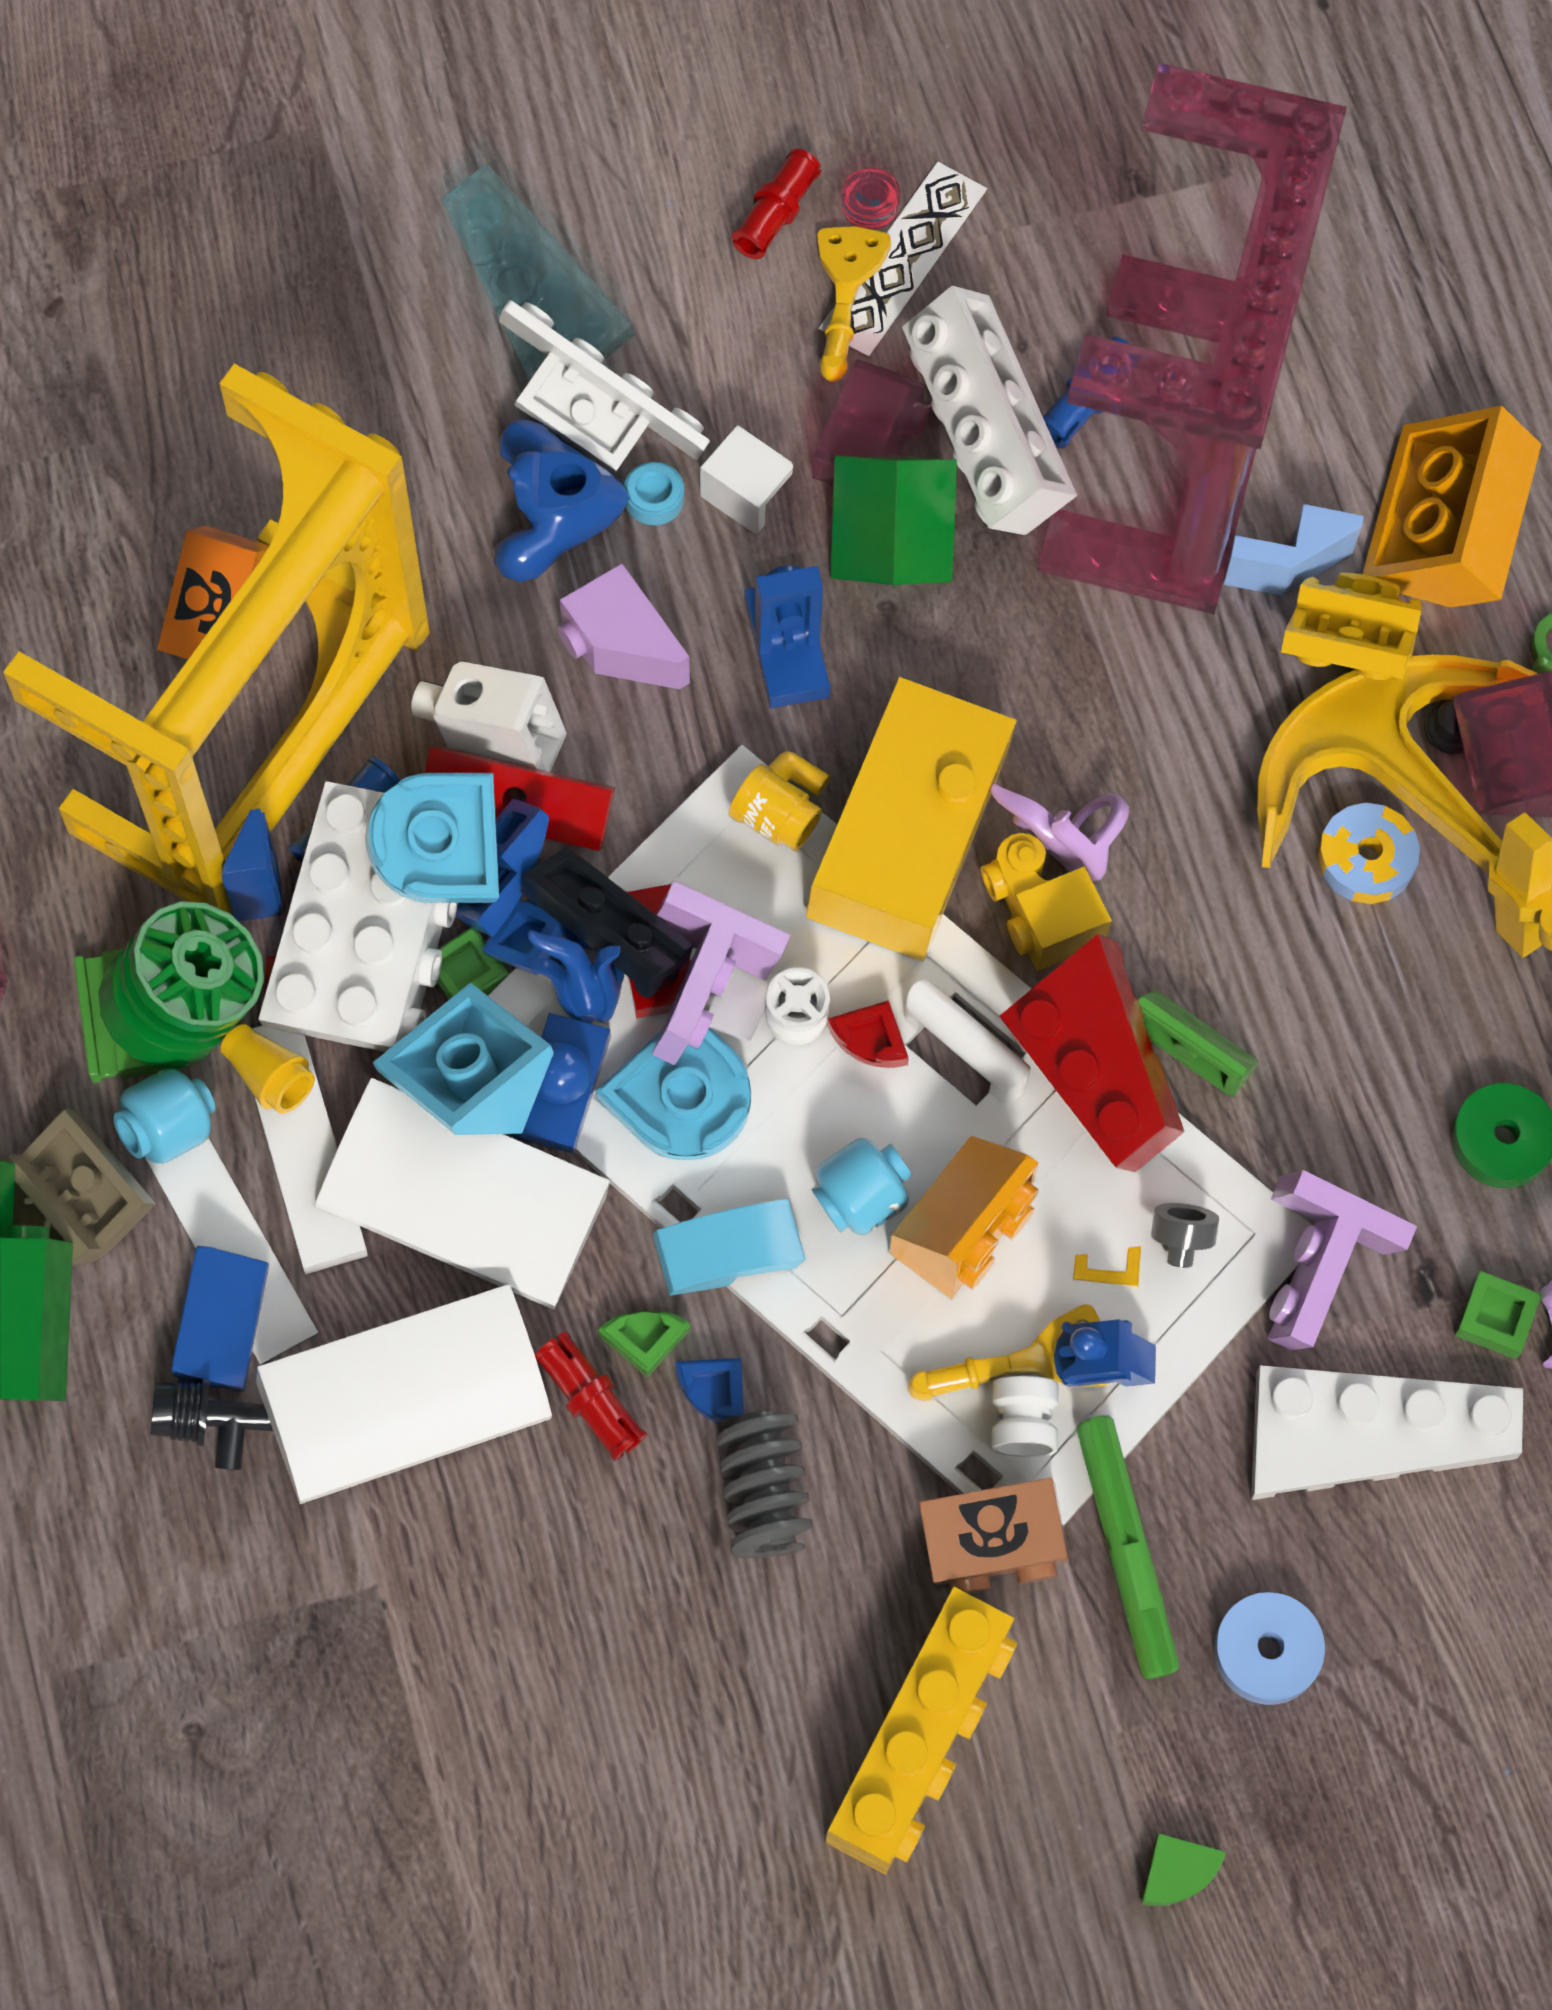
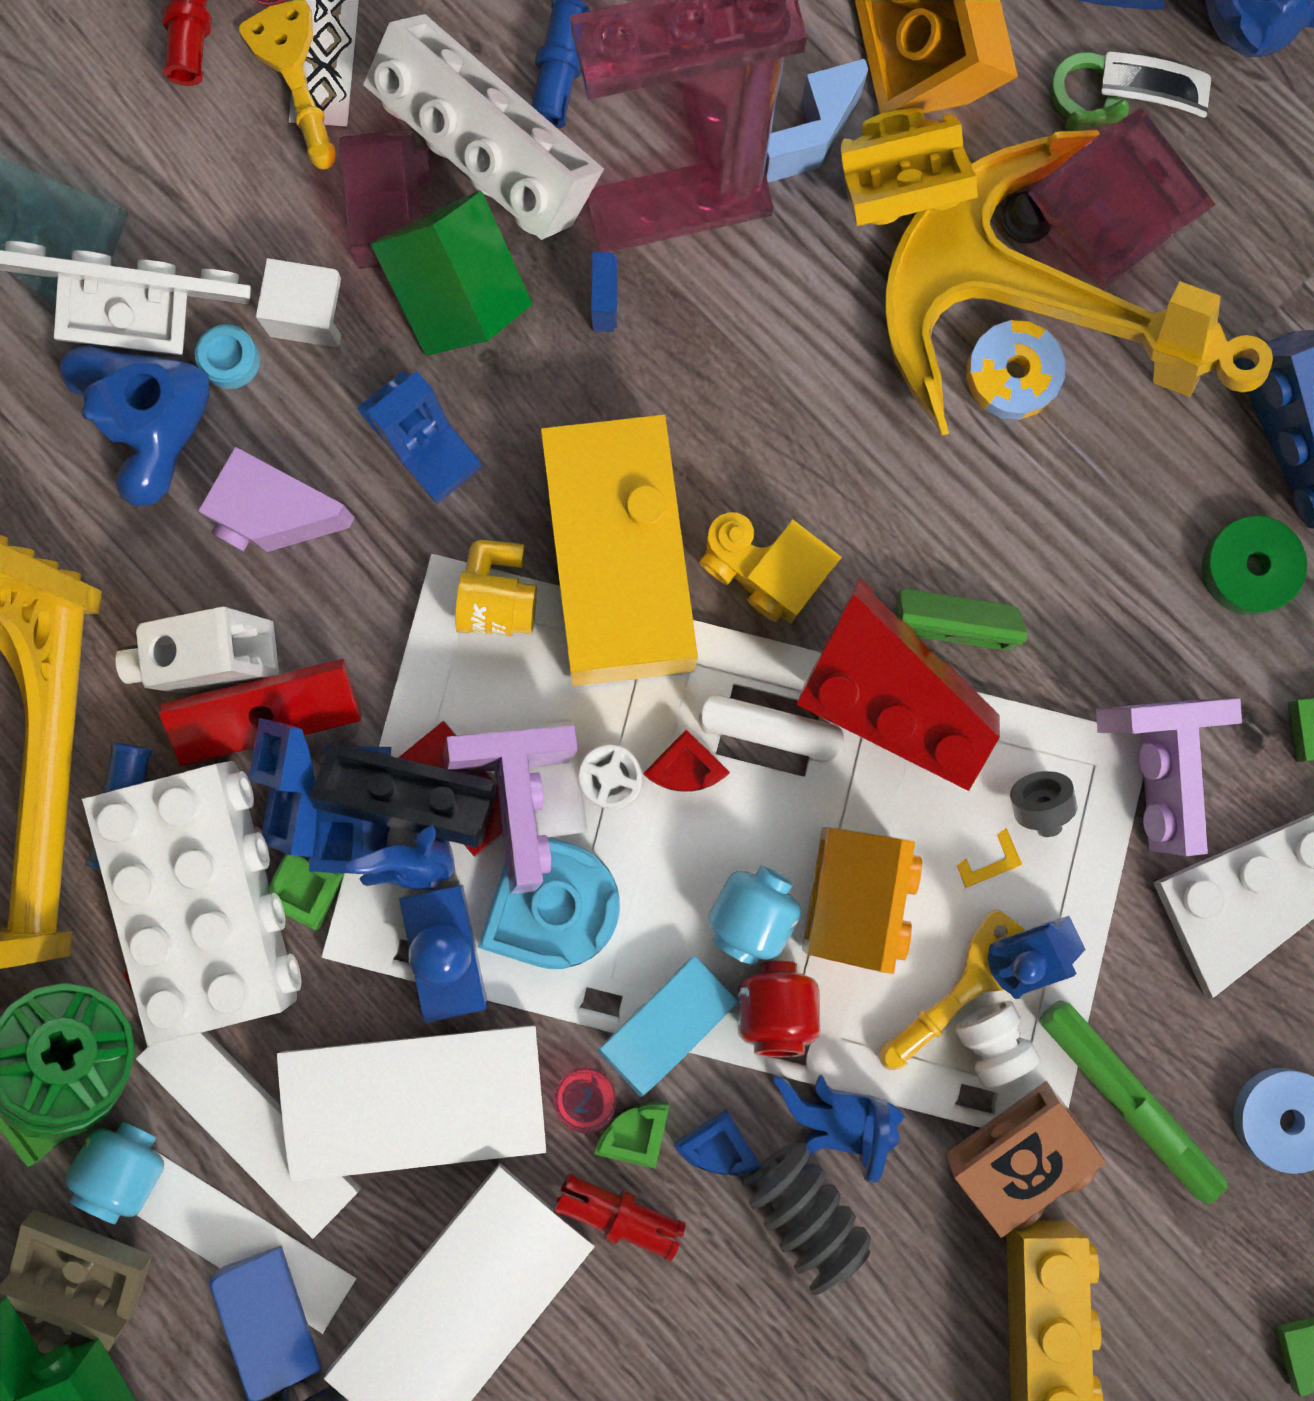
camera: 30 degrees left, 15 degrees up
yellow cone [220,1024,315,1114] -> none
blue slope [221,808,284,921] -> none
medium azure tile [365,773,499,903] -> none
medium azure slope [373,983,554,1135] -> none
lavender piece [991,784,1129,881] -> none
none -> clear pink tile [554,1066,617,1133]
none -> blue tile [591,252,618,332]
none -> red head [738,961,821,1057]
none -> blue piece [773,1074,905,1183]

